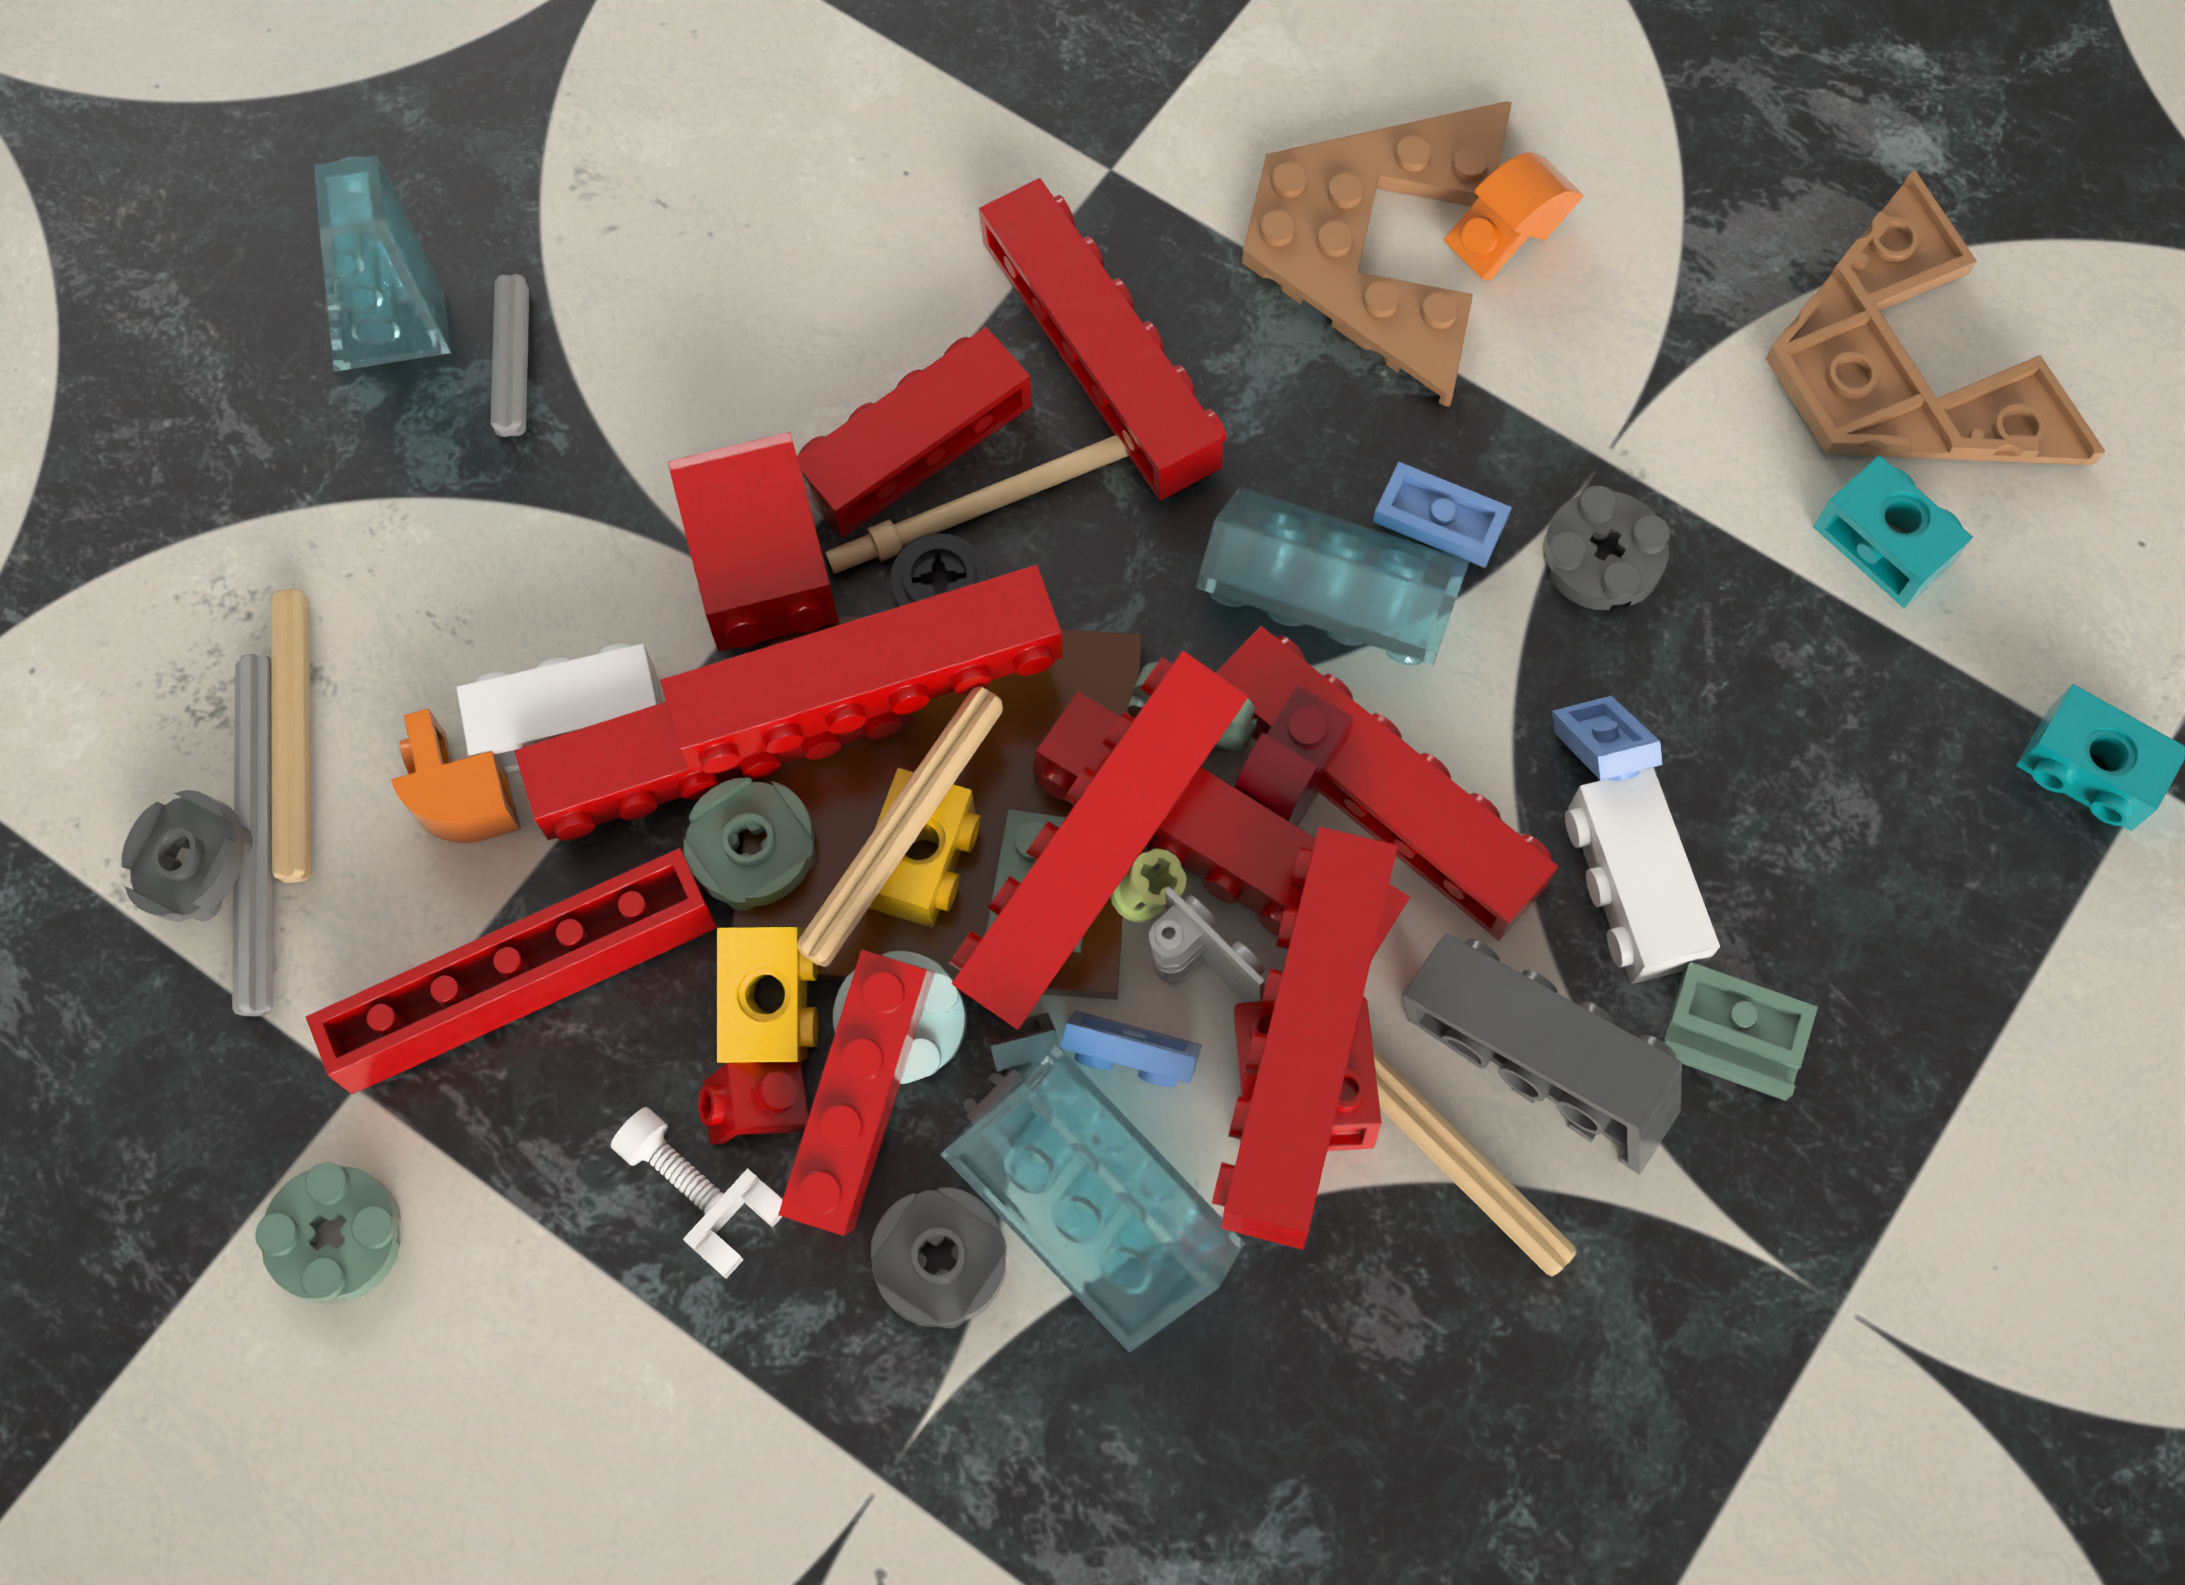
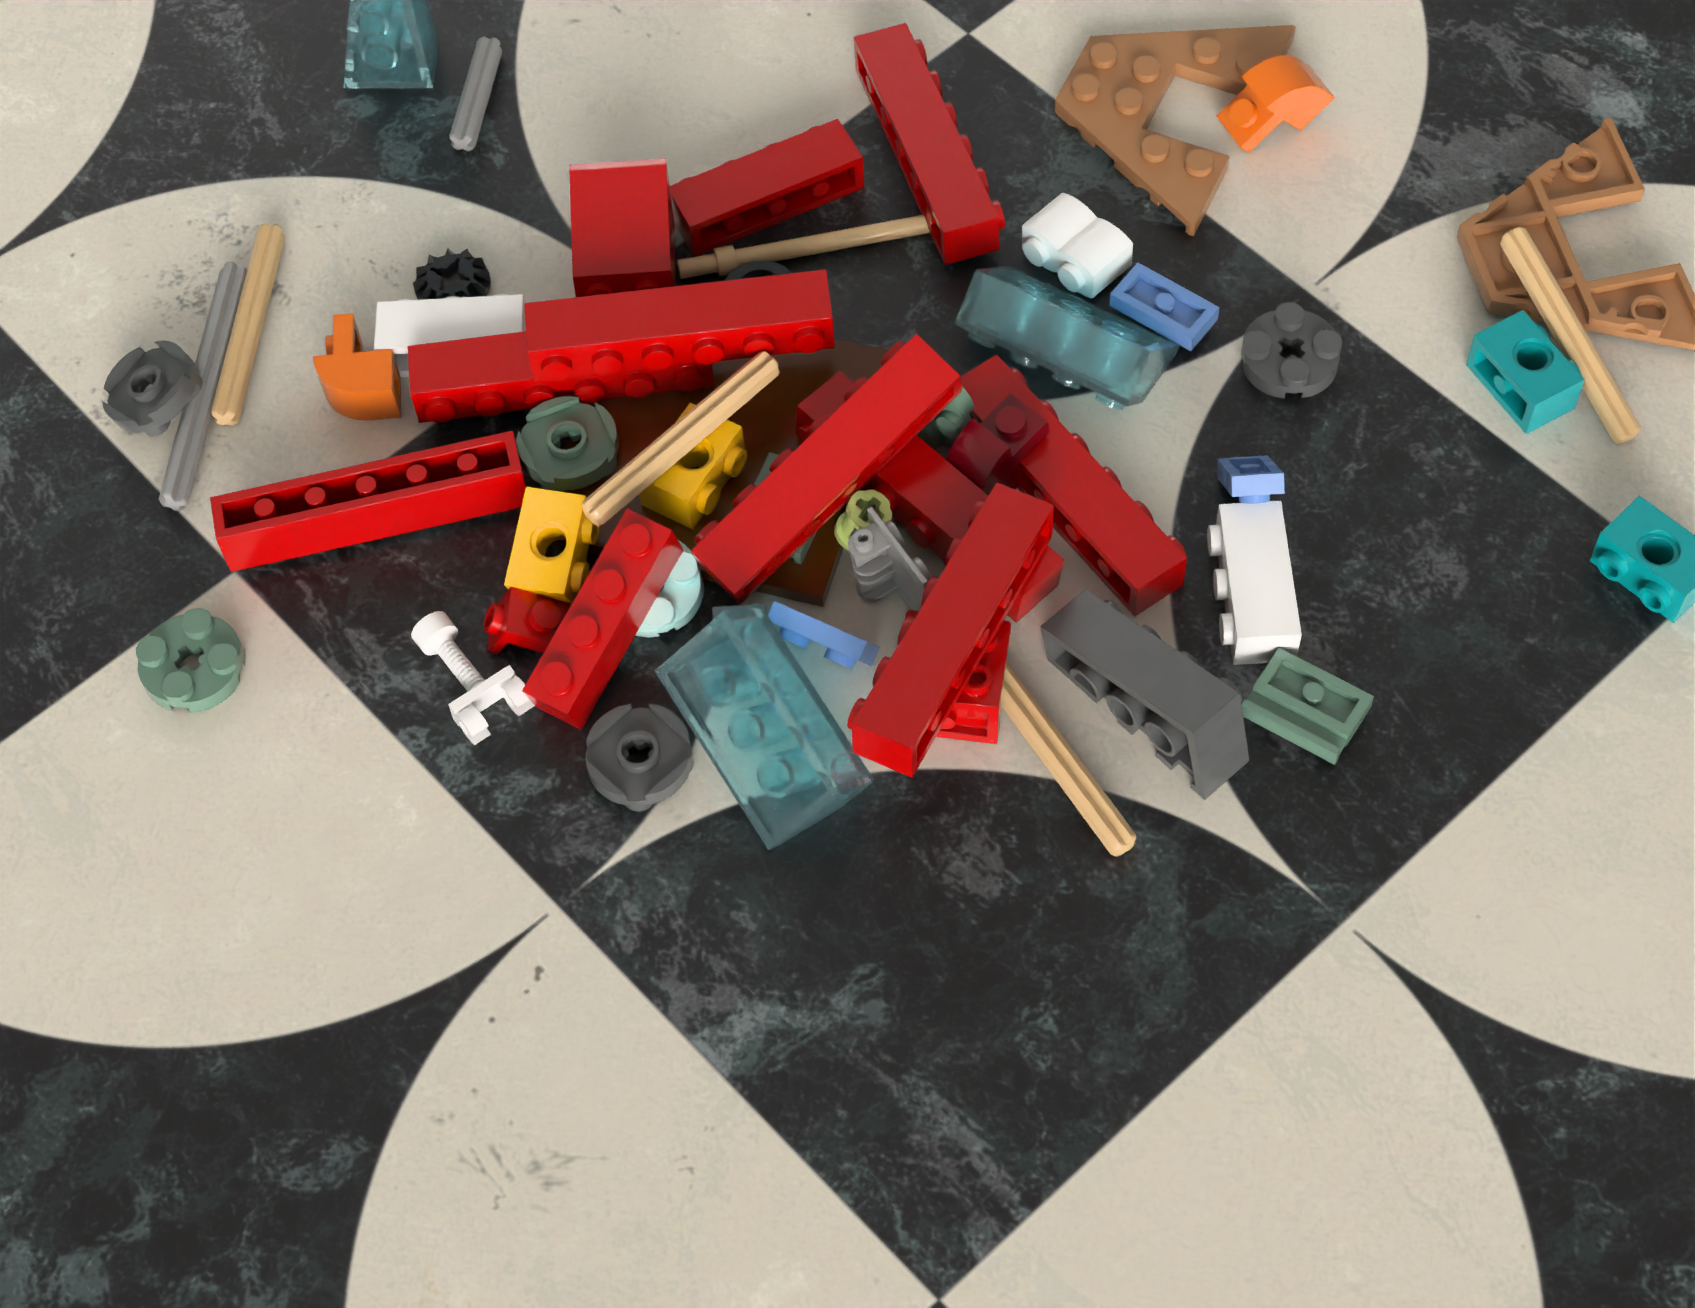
camera: 15 degrees right, 10 degrees down
none -> black gear [413,248,491,300]
none -> white brick [1022,193,1133,298]
none -> tan axle [1500,227,1641,445]

